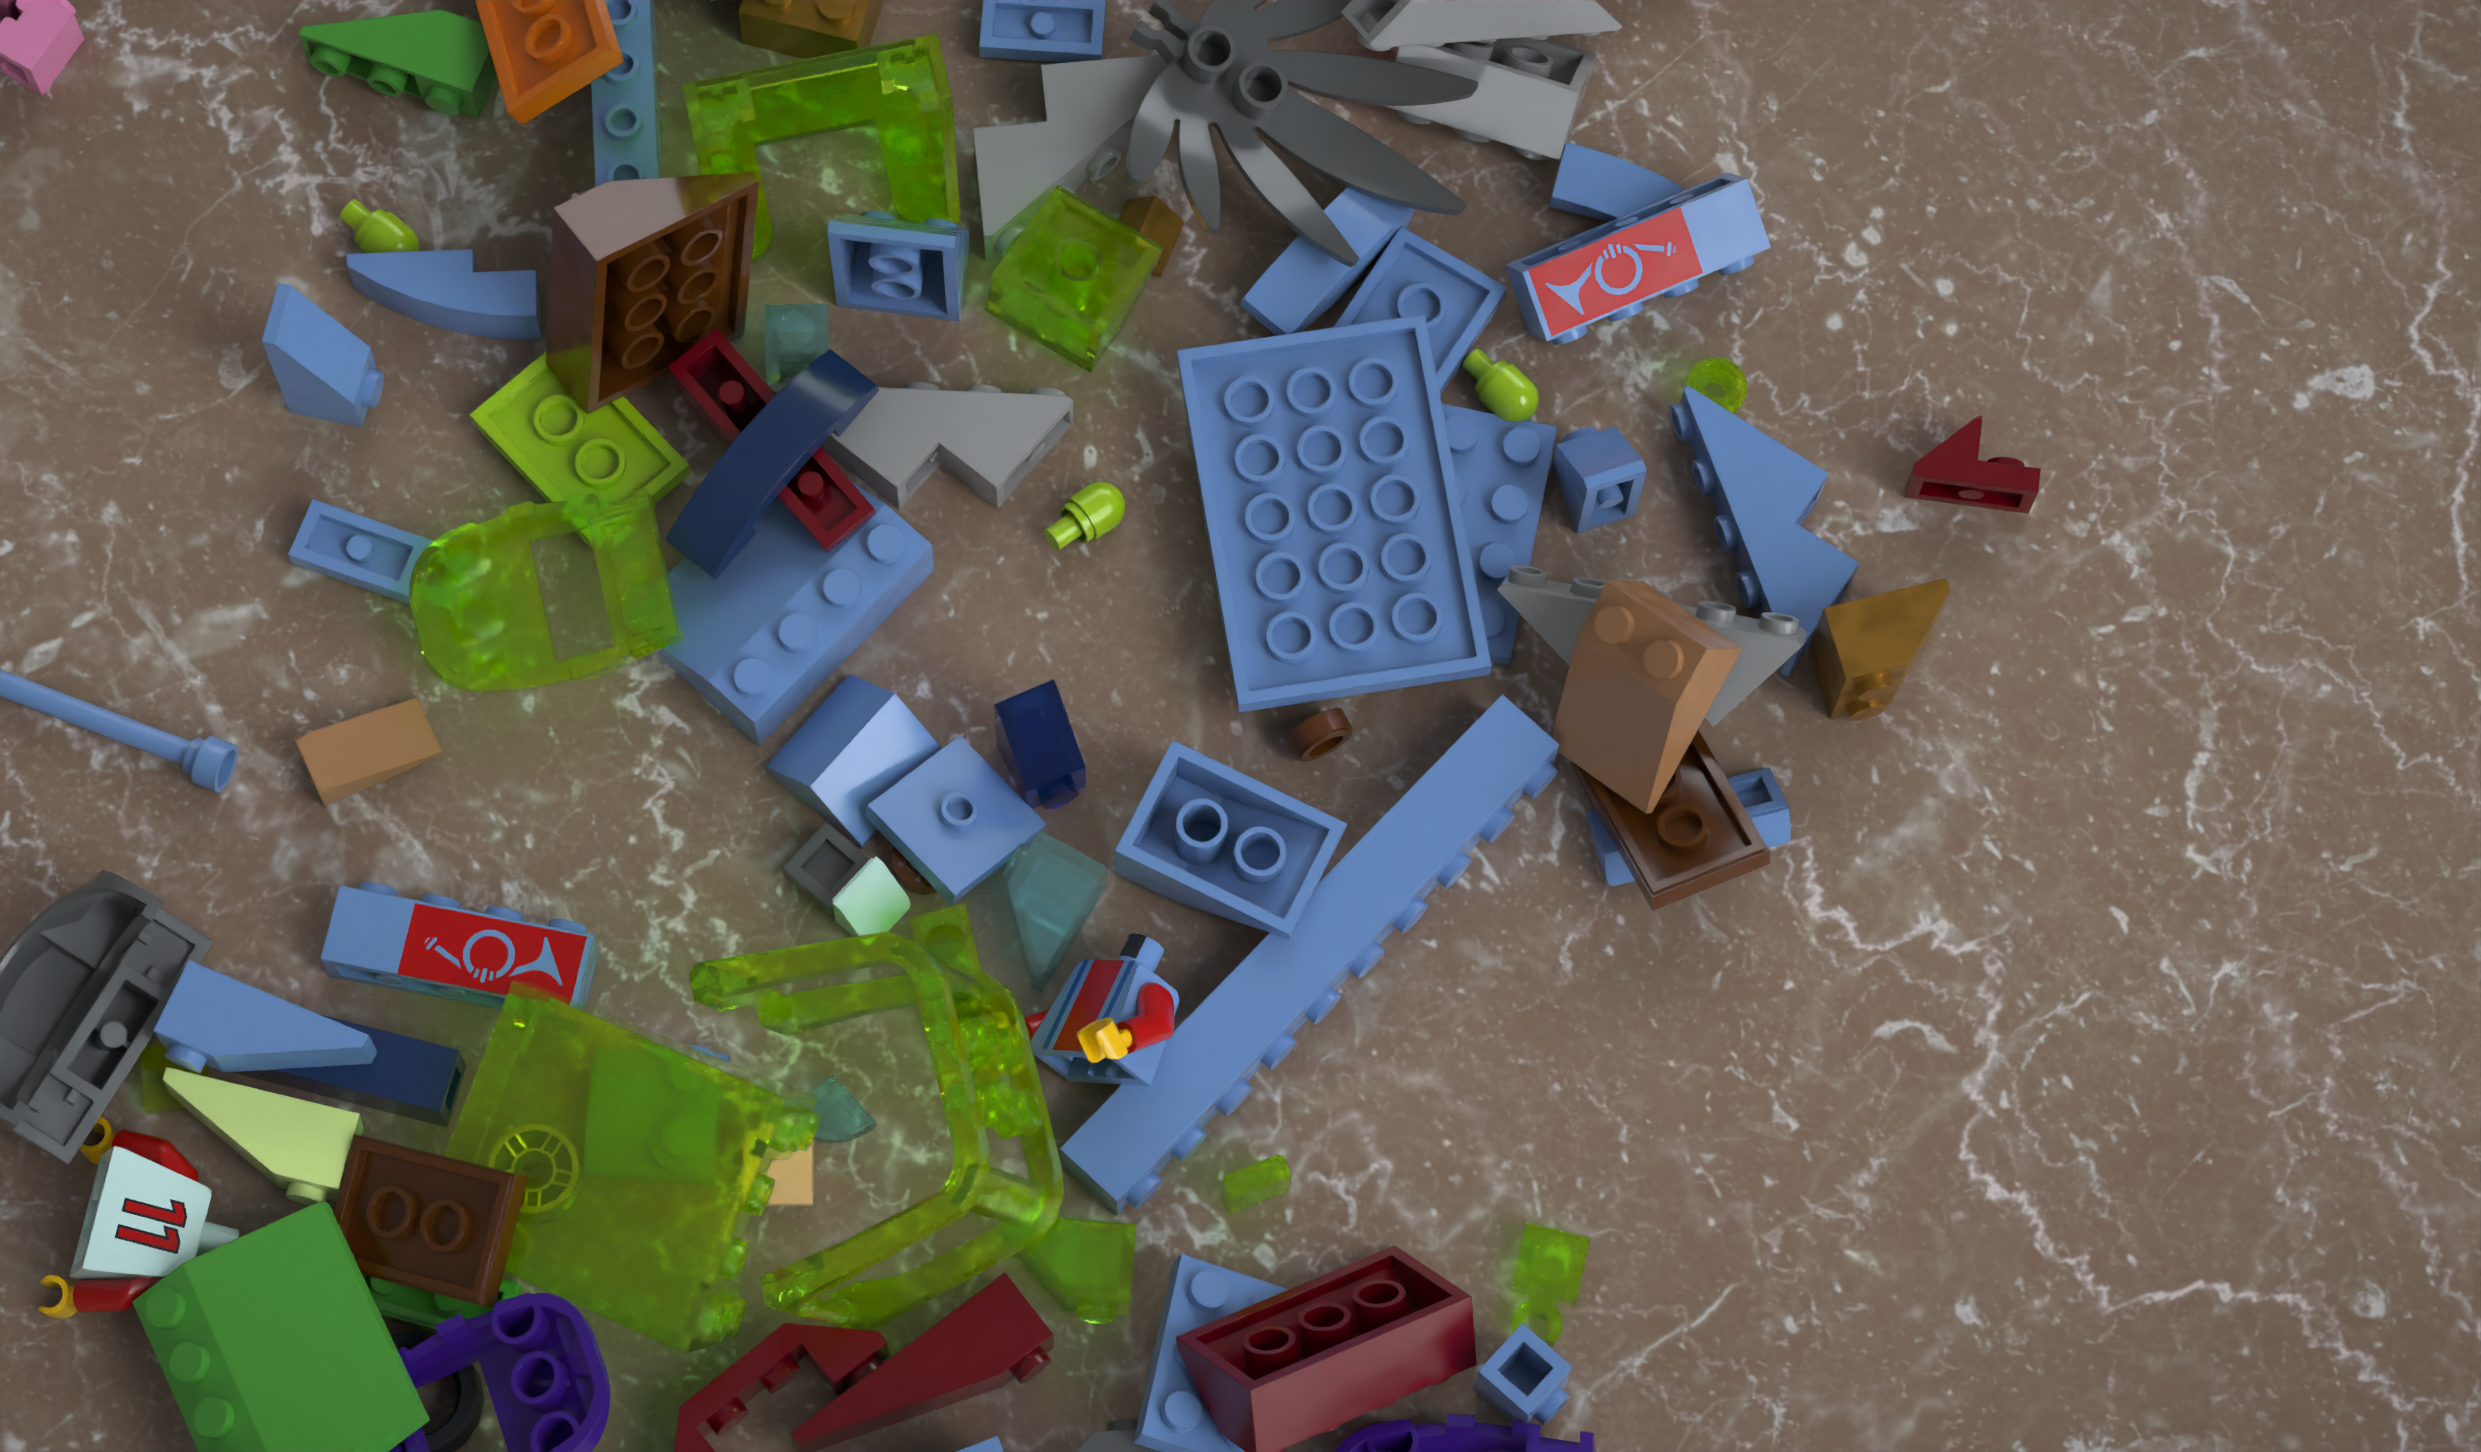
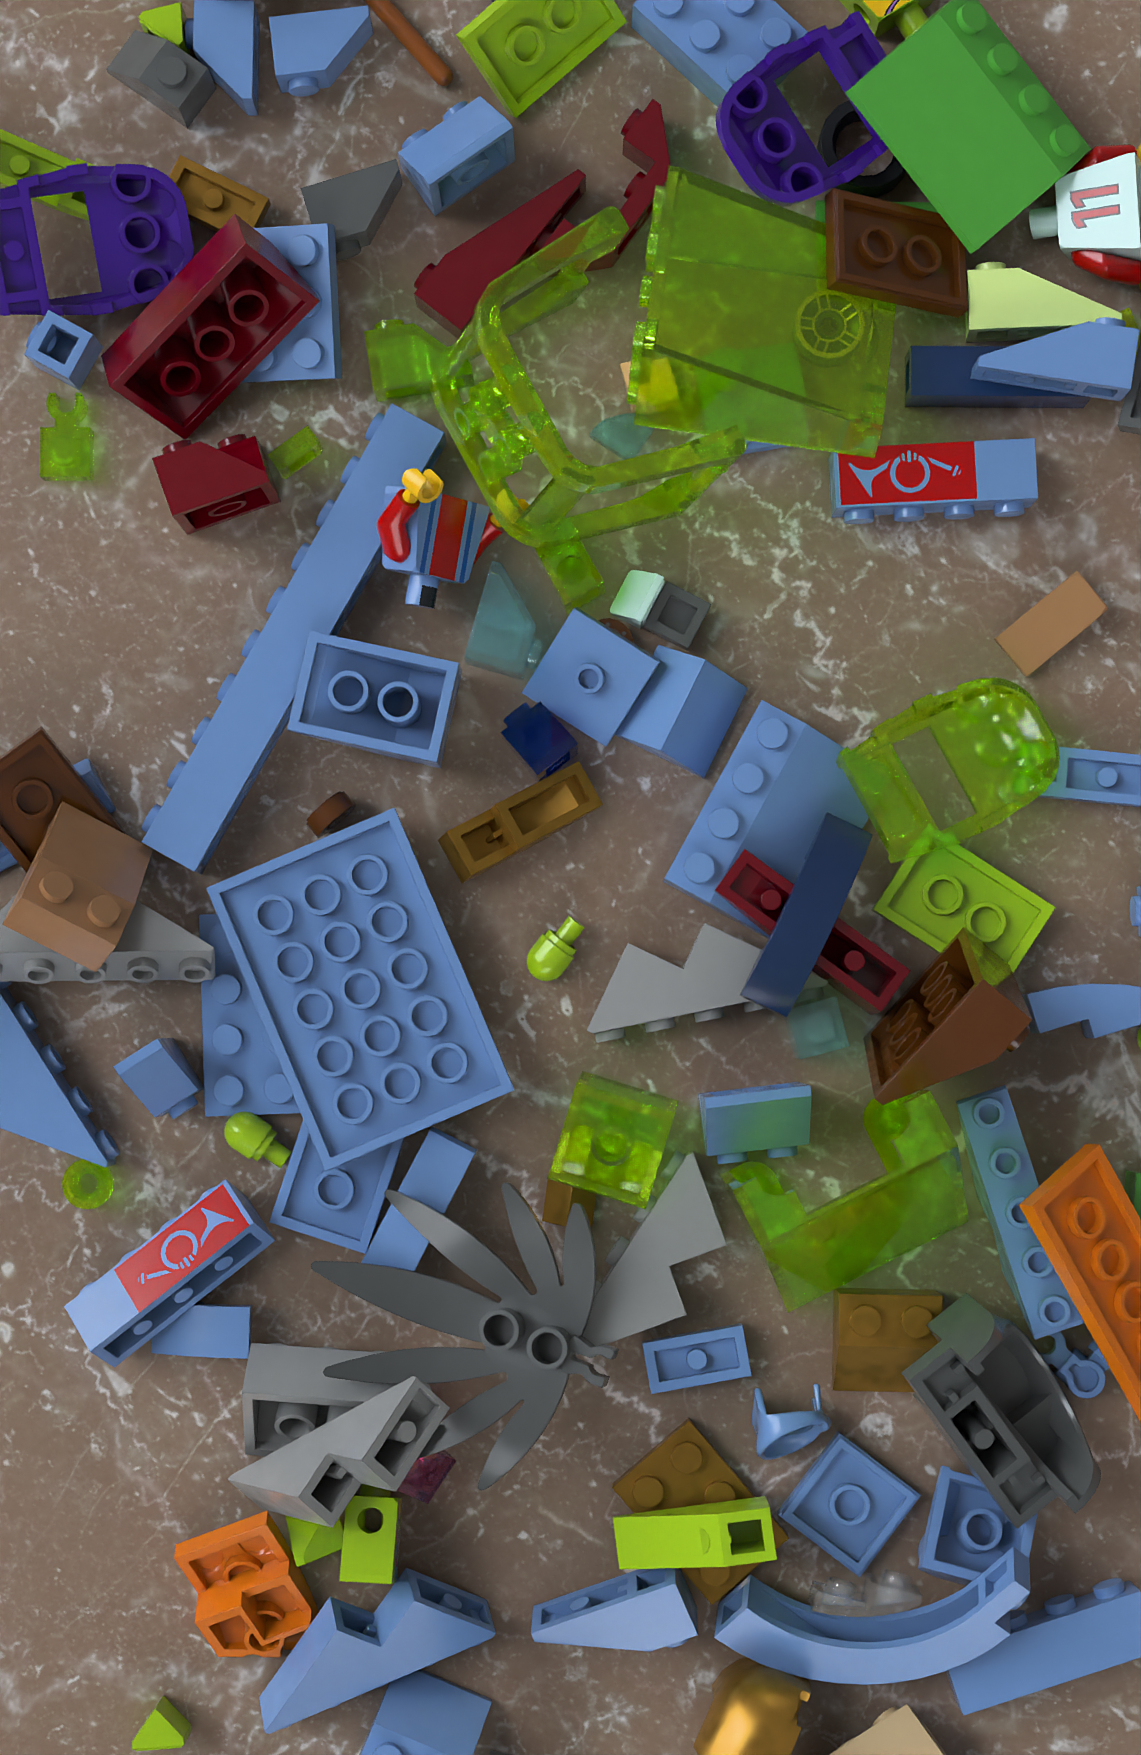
camera: 175 degrees right, 15 degrees up
none -> dark red slope [152,434,281,535]
none -> pearl gold slope [438,761,603,884]

